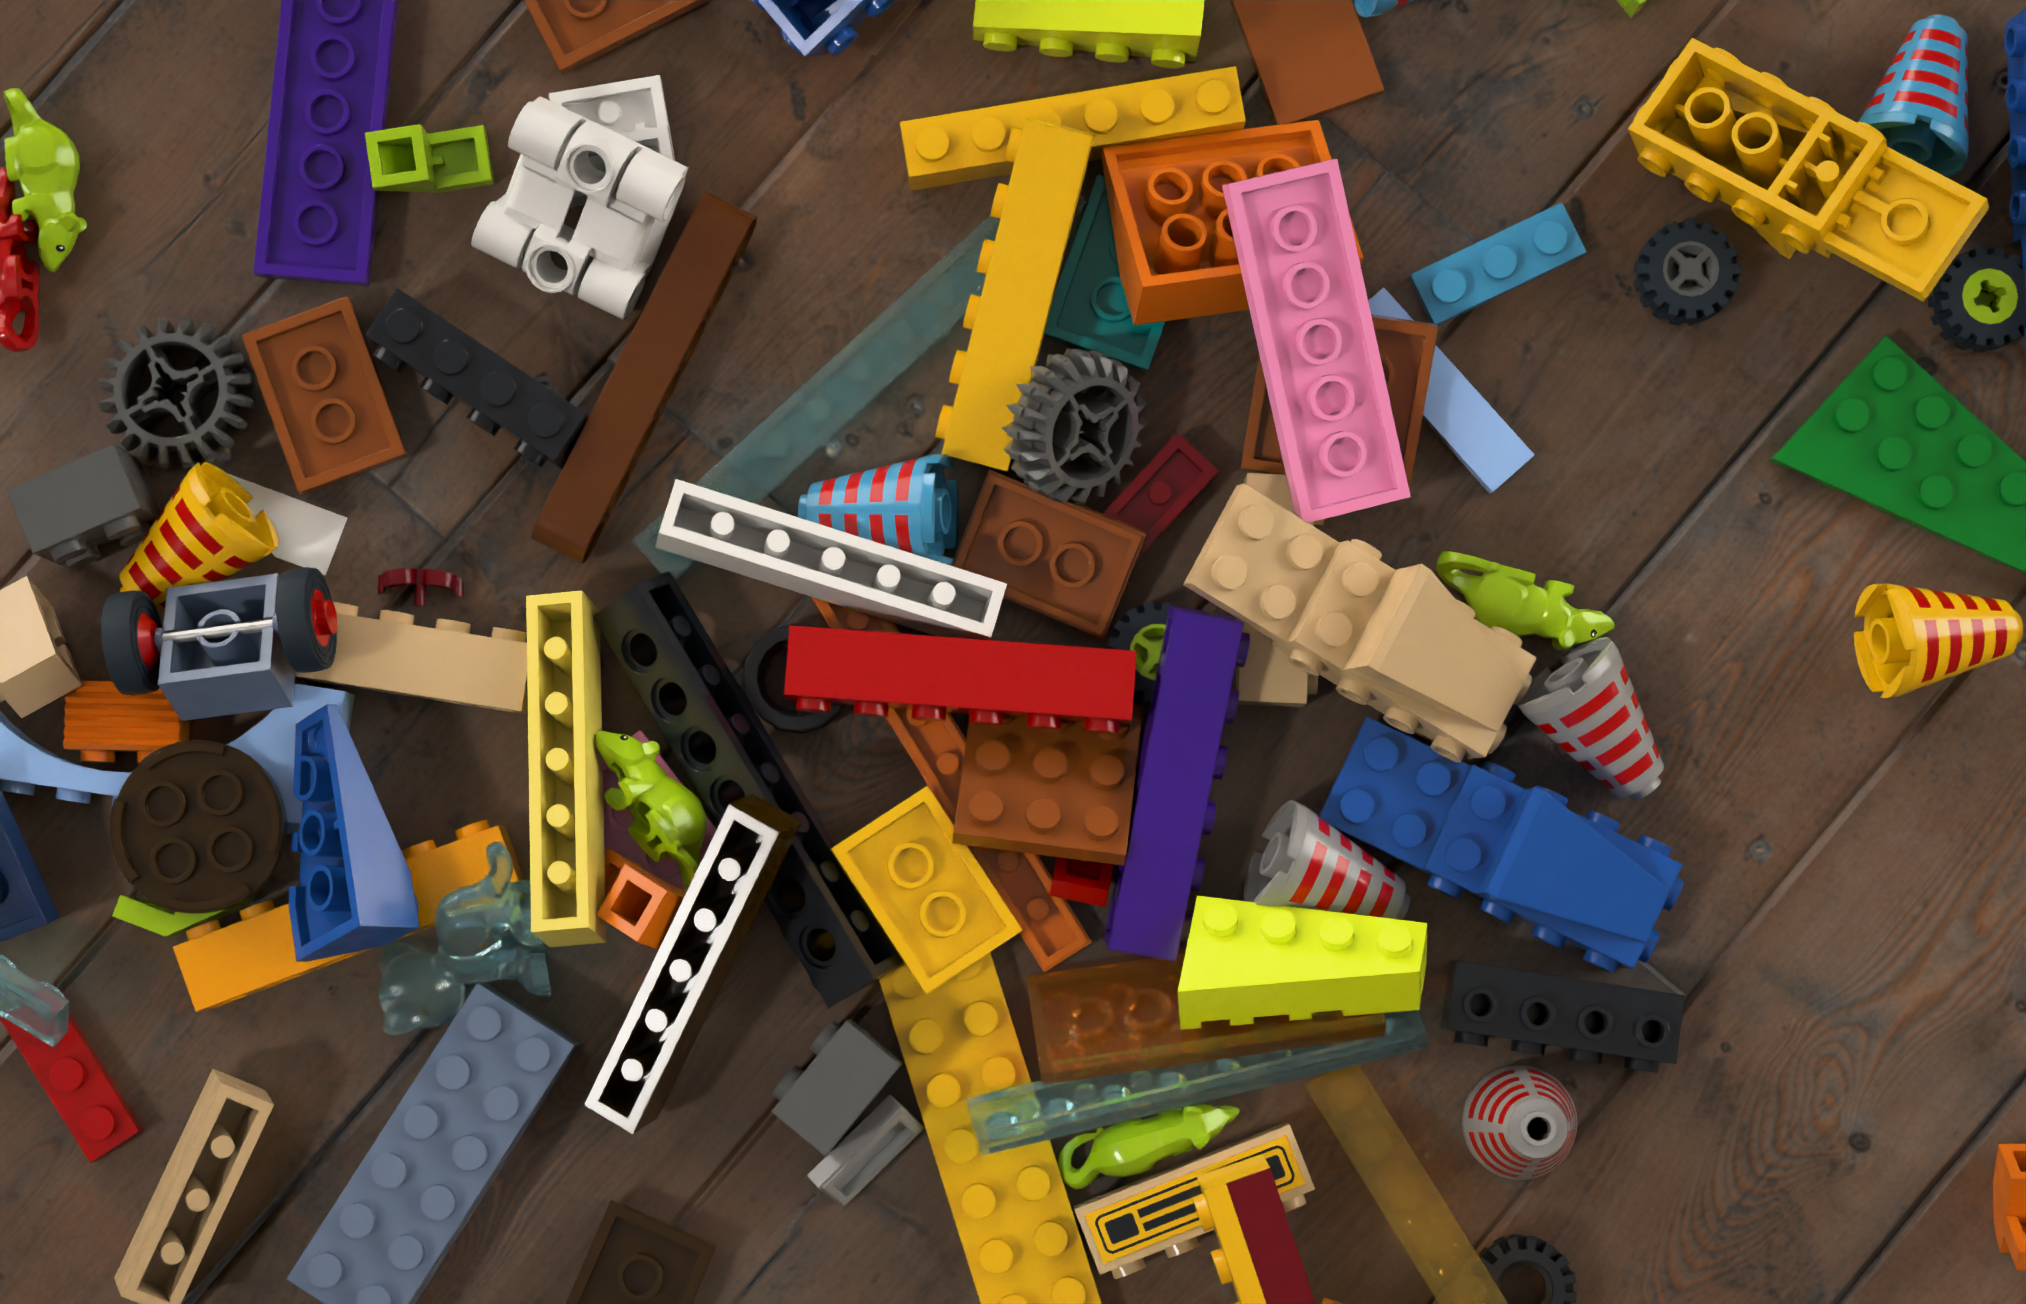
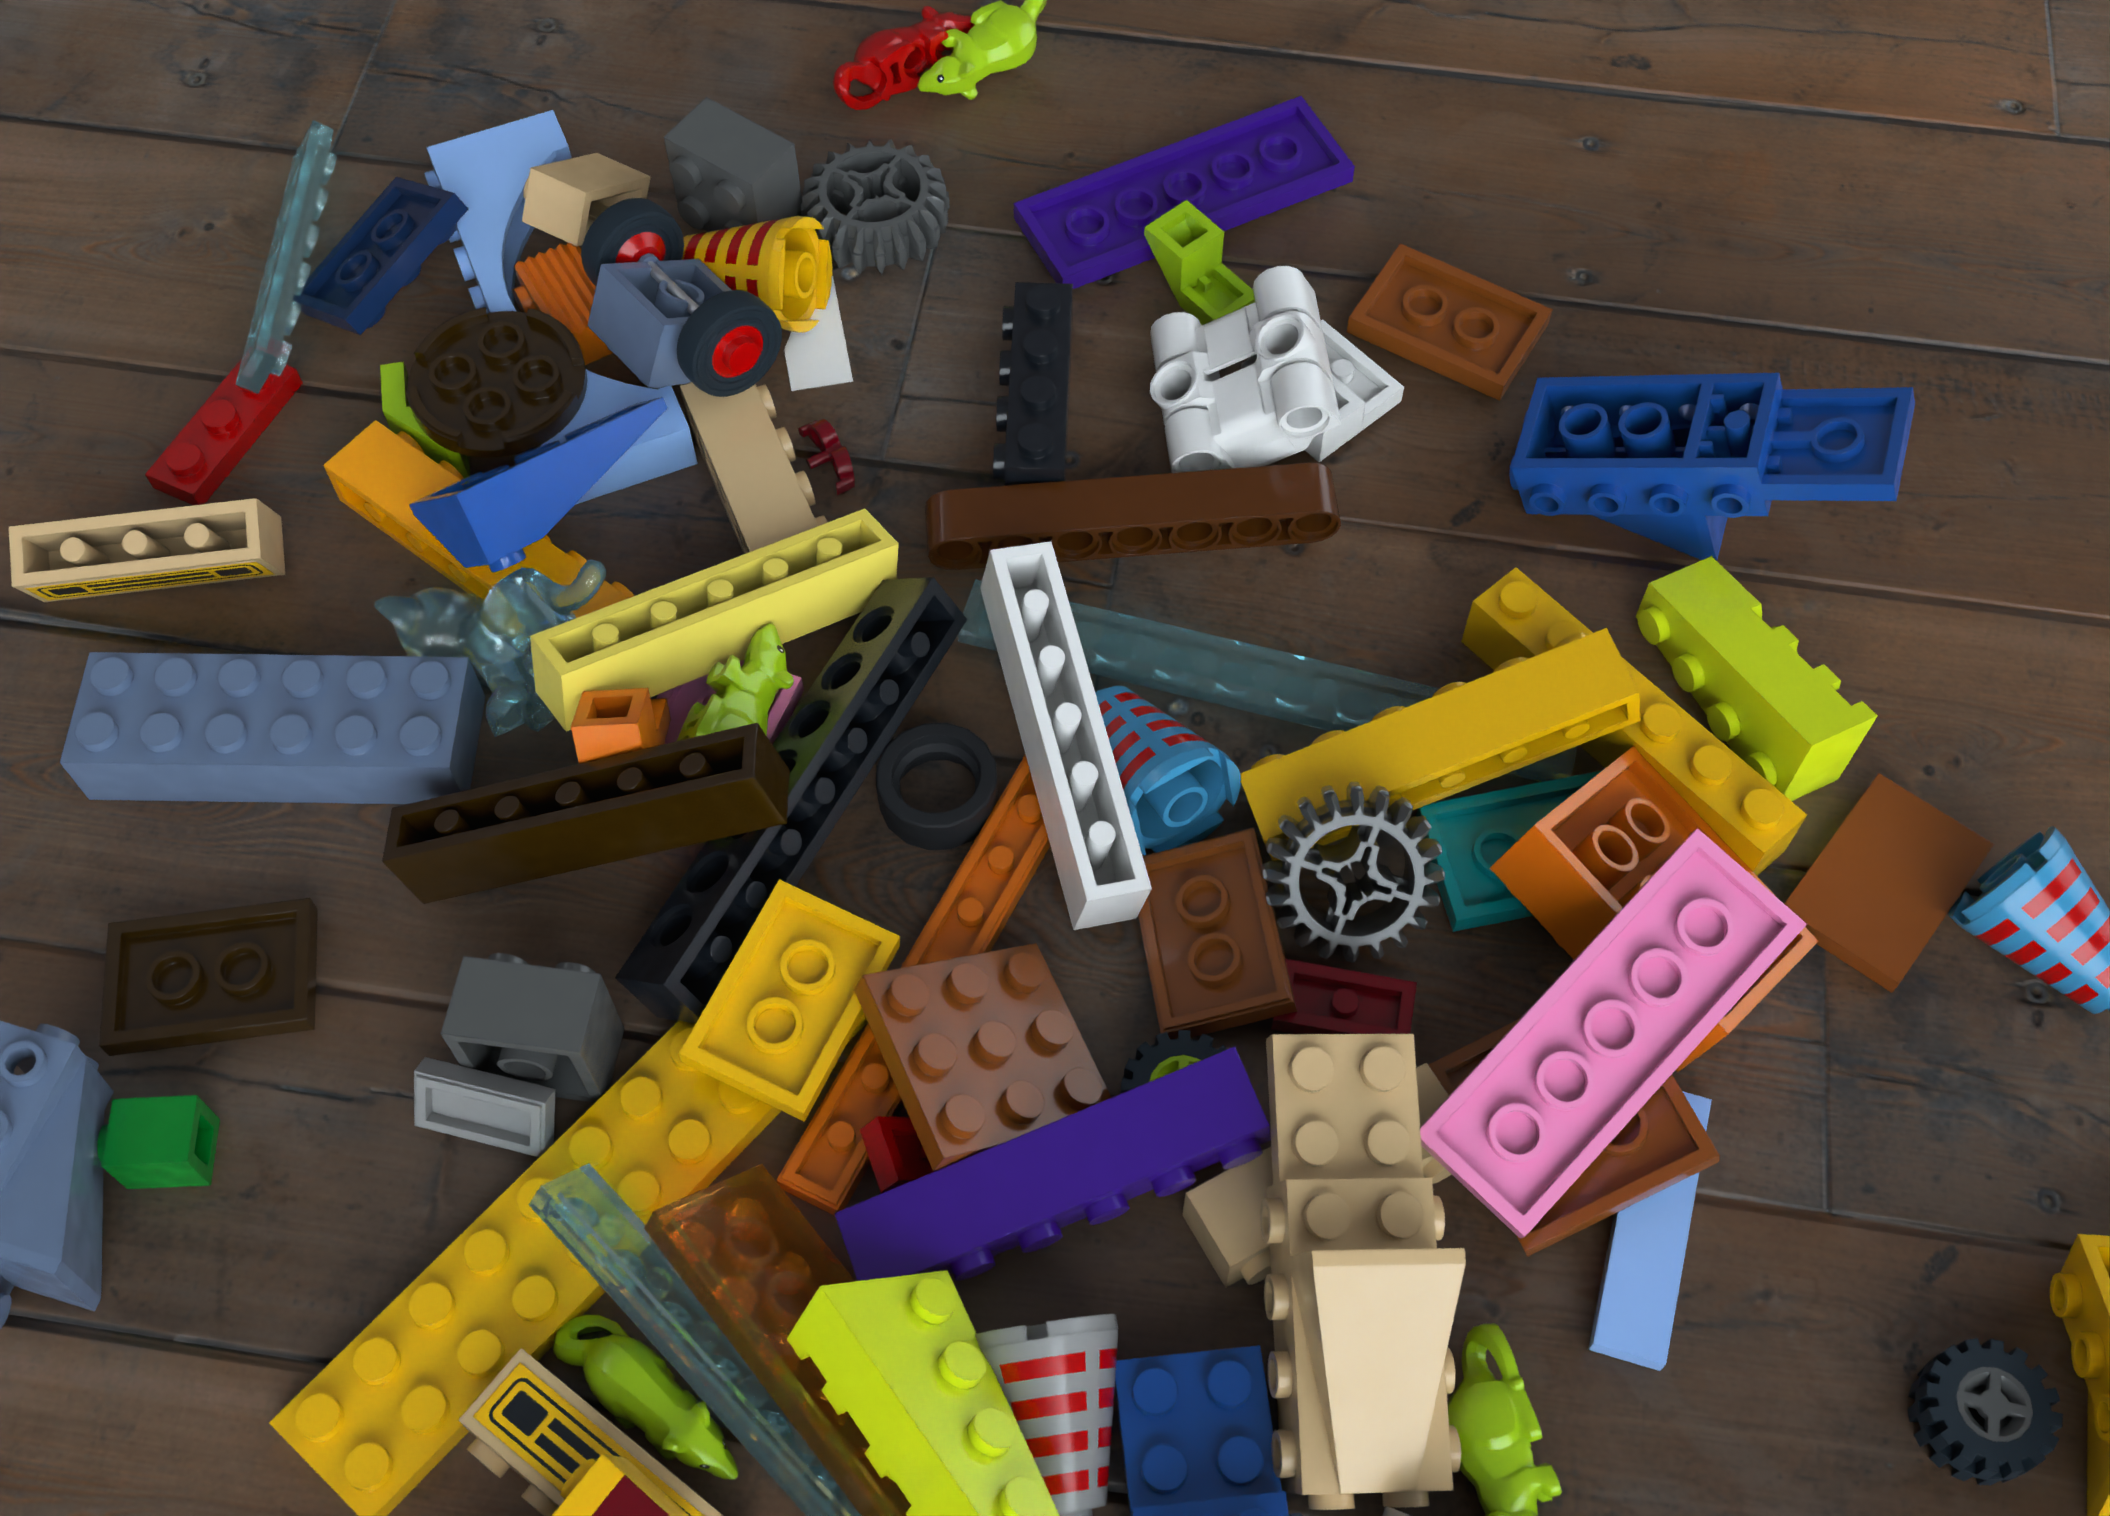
camera: 60 degrees right, 25 degrees down
dark orange plate [241,296,409,496] -> none
red brick [784,625,1137,734] -> none
dark azure plate [1408,202,1587,326] -> none

